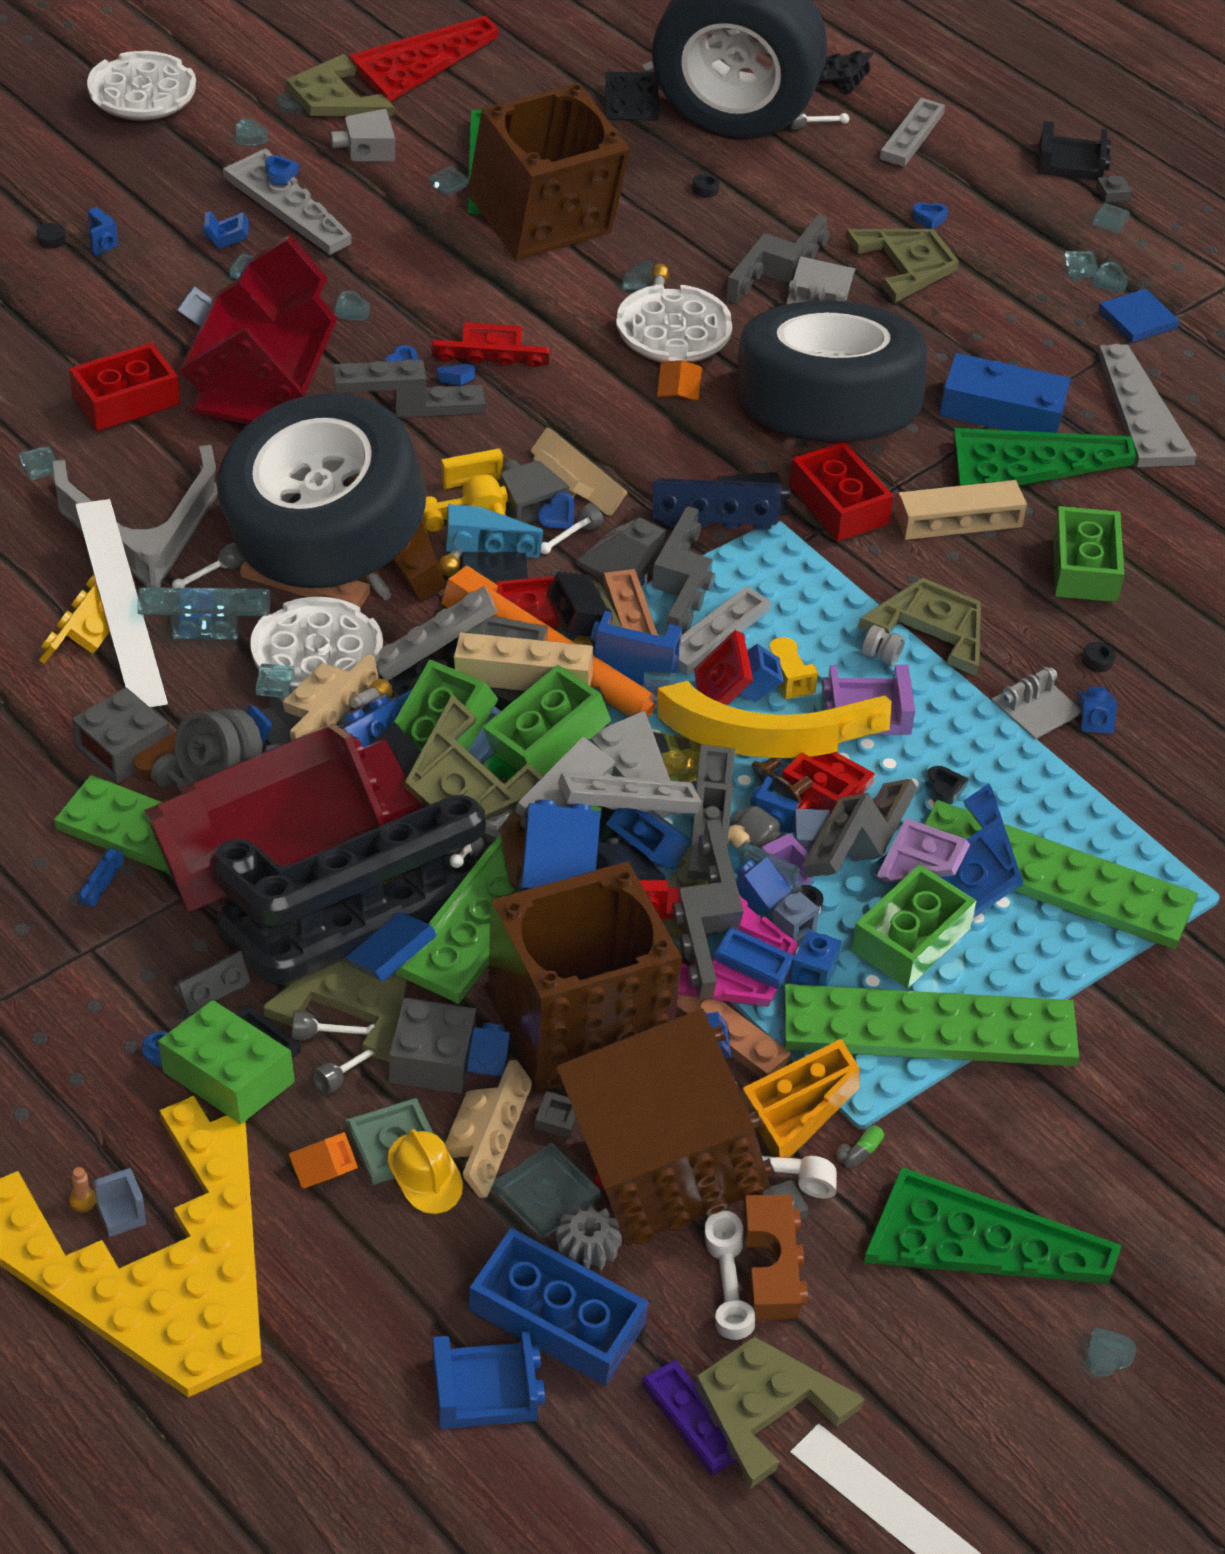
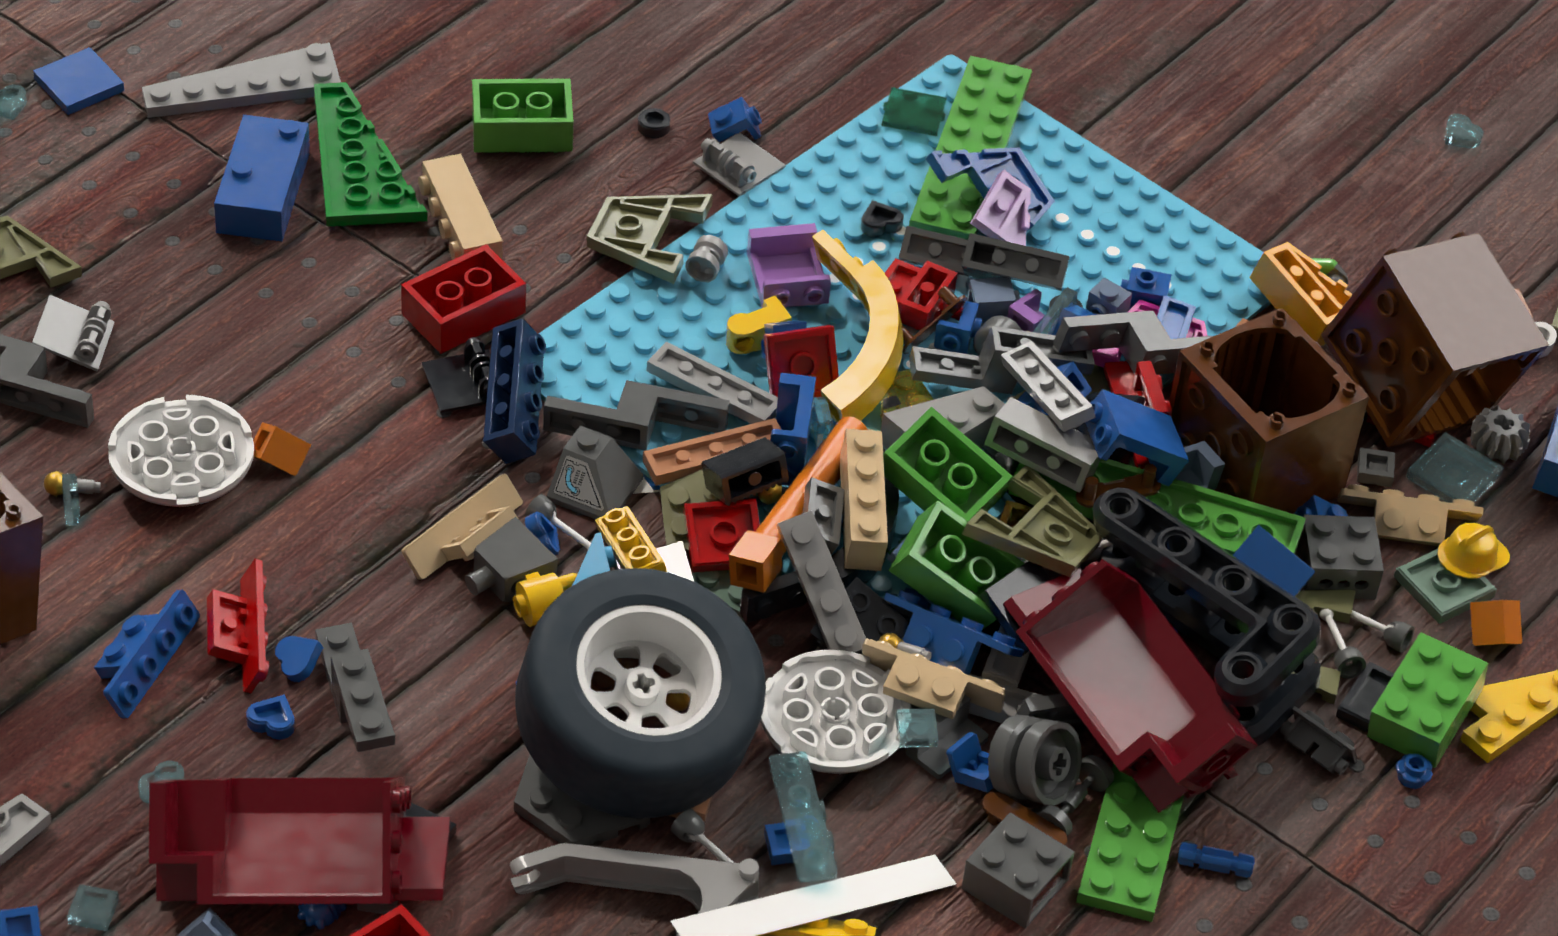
camera: 100 degrees left, 0 degrees up
yellow tile [441,448,503,489] -> none
black wheel [737,300,927,442] -> none
bright green plate [784,984,1079,1066] -> none
bright green brick [851,864,977,988] -> none
green wing [864,1167,1122,1284] -> none
none -> blue bracket [94,590,200,718]
none -> yellow tile [595,506,667,572]
none -> clear green piece [881,87,947,136]

